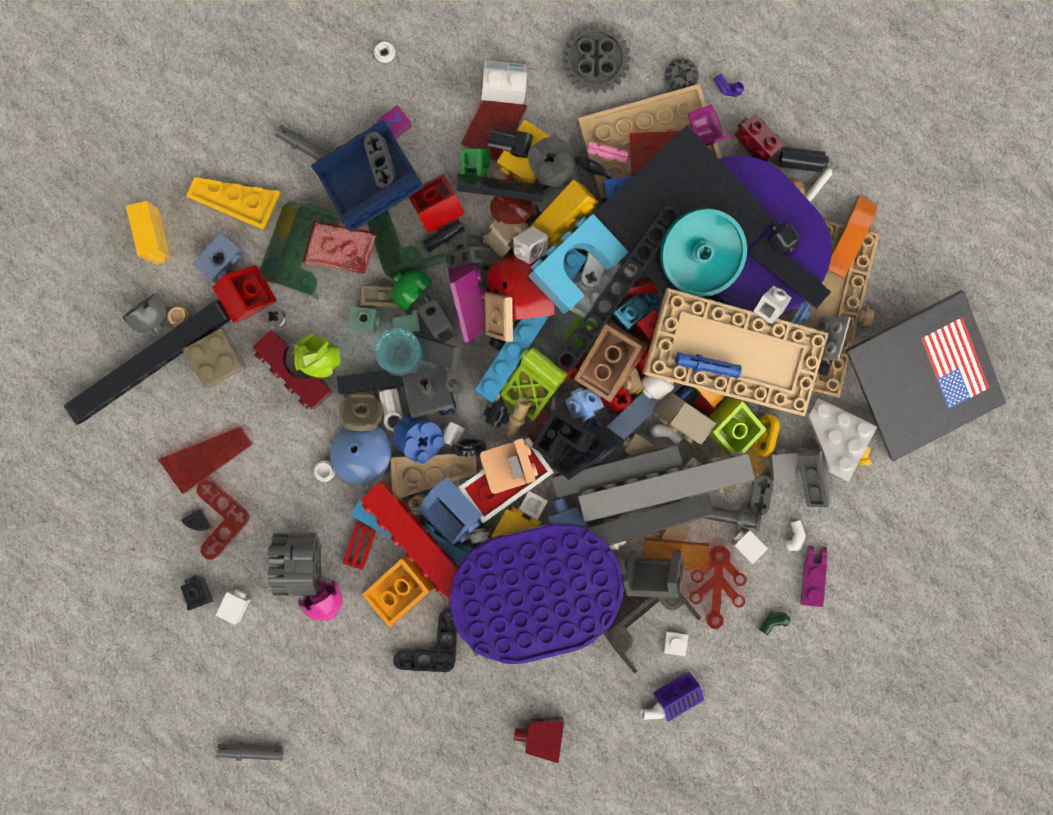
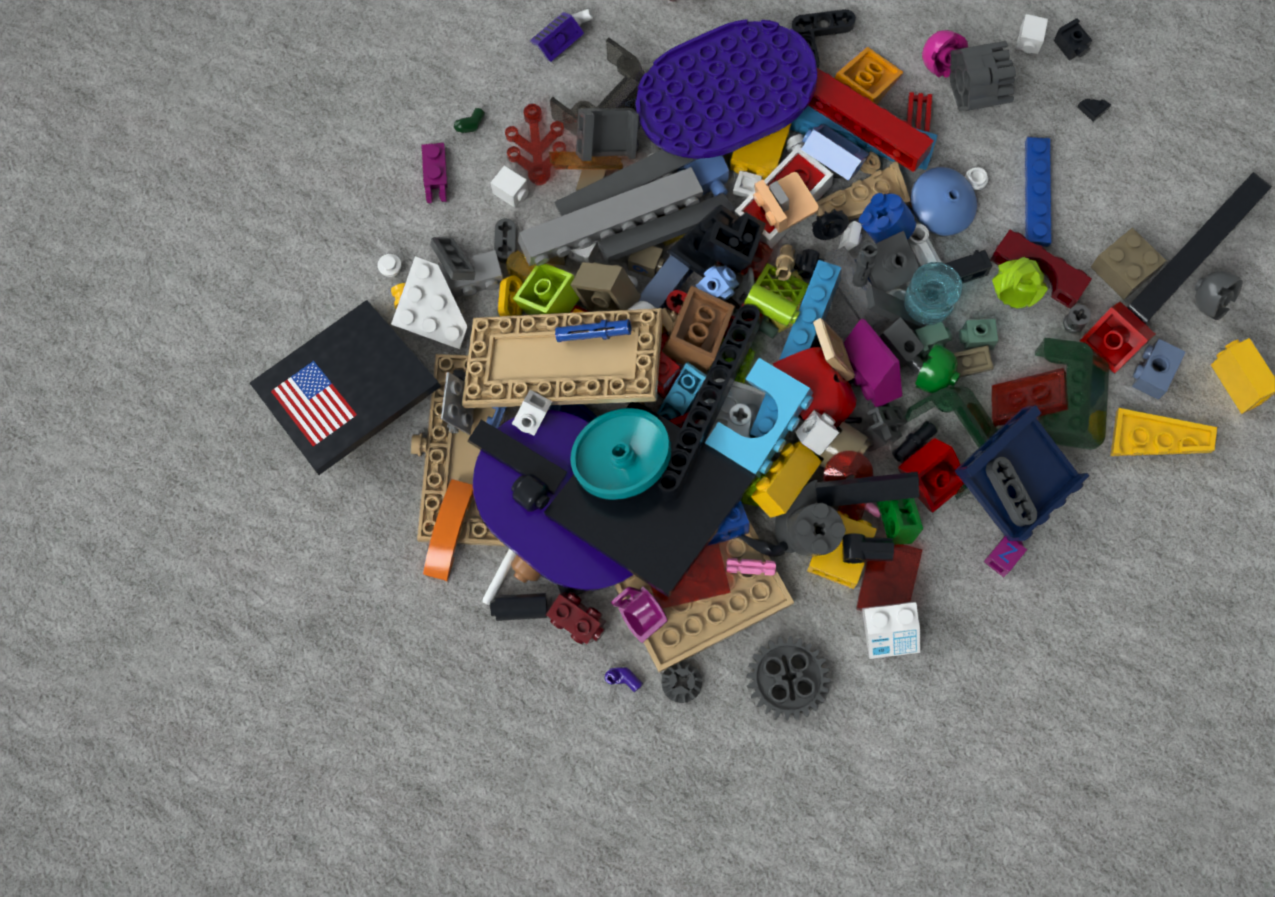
camera: 170 degrees right, 15 degrees down
clear red wing [158,427,254,494] -> none
tan plate [167,306,189,327] -> none
clear red beam [196,480,250,560] -> none
dark grey pin [275,125,329,160] -> none
dark tan plate [339,392,383,431] -> none
white plate [374,41,395,63] -> none
white plate [663,631,688,656] -> none
dark grey pin [702,507,762,532] -> none
white arm [786,519,806,551] -> none
none -> white plate [378,254,402,277]
none -> blue plate [1025,137,1051,247]

